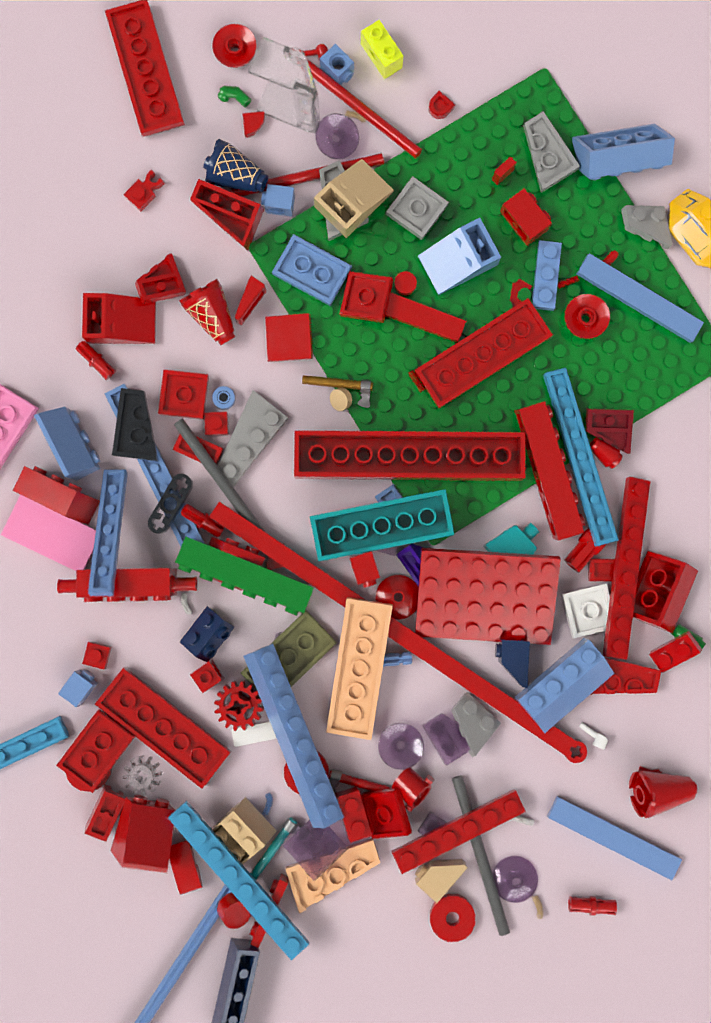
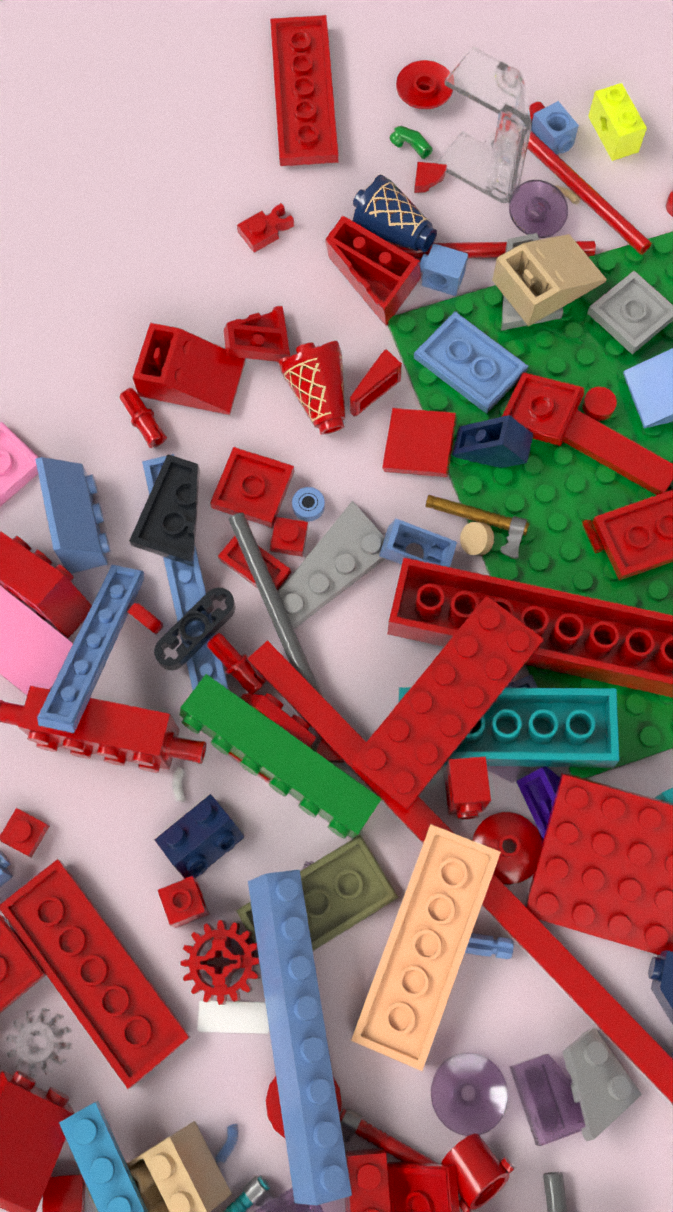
camera: 15 degrees right, 15 degrees down
none -> red tile [127,603,164,635]
none -> red plate [350,596,544,810]
none -> medium blue piece [379,518,457,567]
none -> dark blue slope [452,415,533,468]

